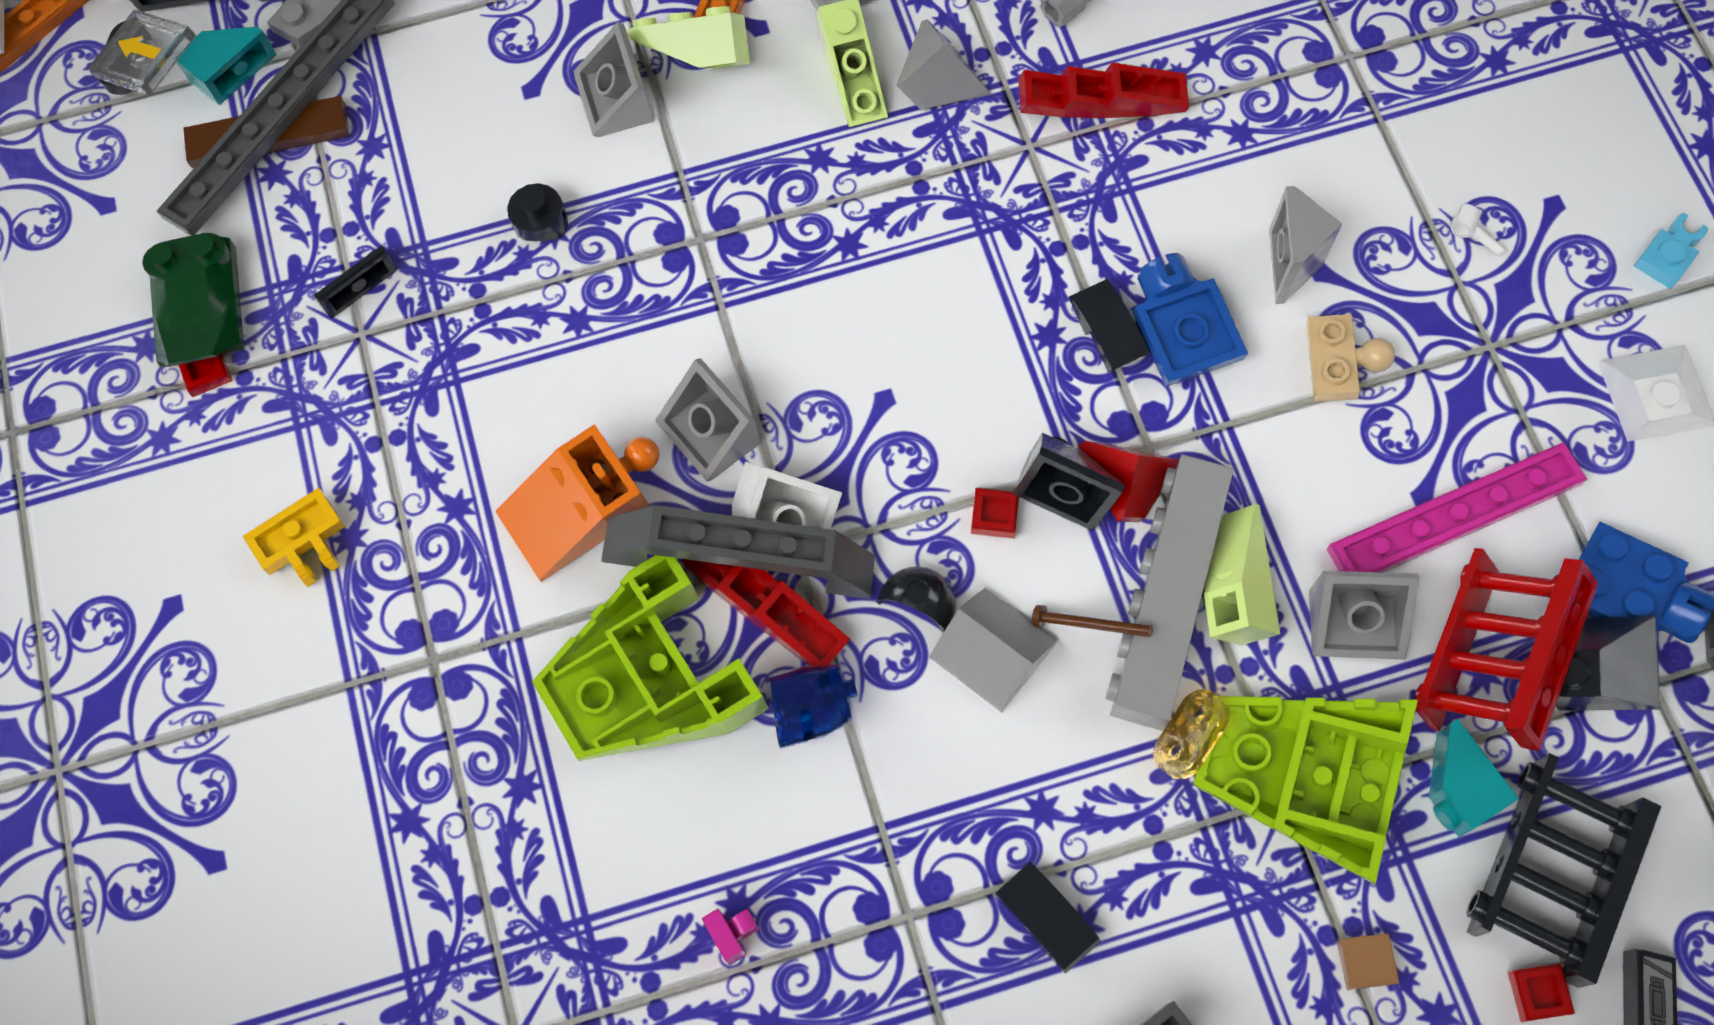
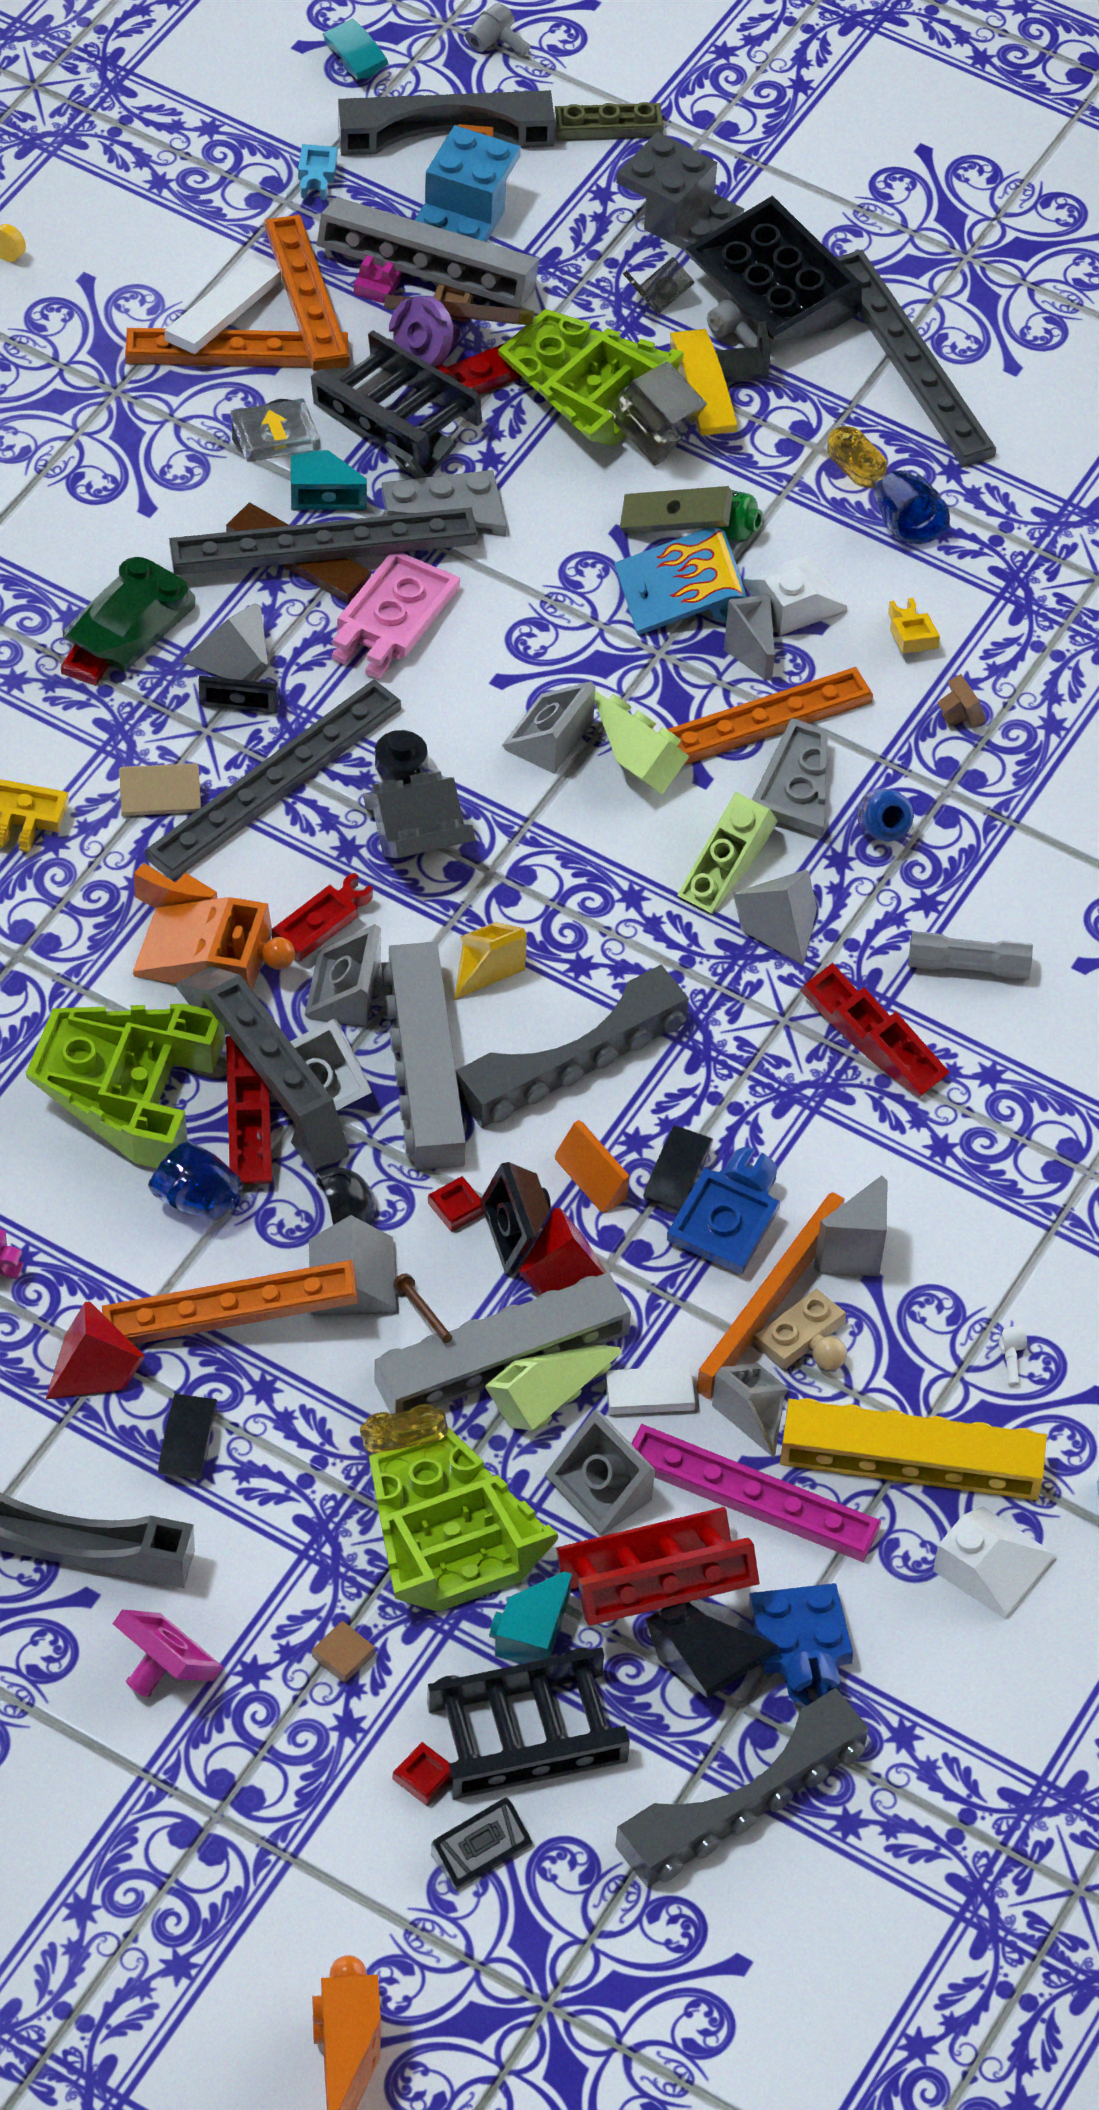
camera: 40 degrees right, 15 degrees down
none -> red slope [45,1301,145,1400]
none -> orange tile [102,1260,359,1345]
none -> tan slope [119,763,201,816]
none -> orange slope [134,863,217,908]
none -> dark grey tile [145,679,401,881]
none -> light grey slope [181,603,268,681]
none -> red plate [272,873,373,962]
none -> bright pink tile [331,552,460,680]
none -> dark grey bracket [363,771,476,858]
none -> light grey brick [381,942,466,1170]
none -> yellow slope [454,922,527,1000]
none -> dark grey arch [456,964,689,1128]
none -> orange slope [555,1120,629,1213]
none -> white tile [605,1366,695,1415]
none -> orange tile [697,1192,845,1400]
none -> light grey slope [712,1363,789,1459]
none -> yellow brick [780,1398,1047,1501]

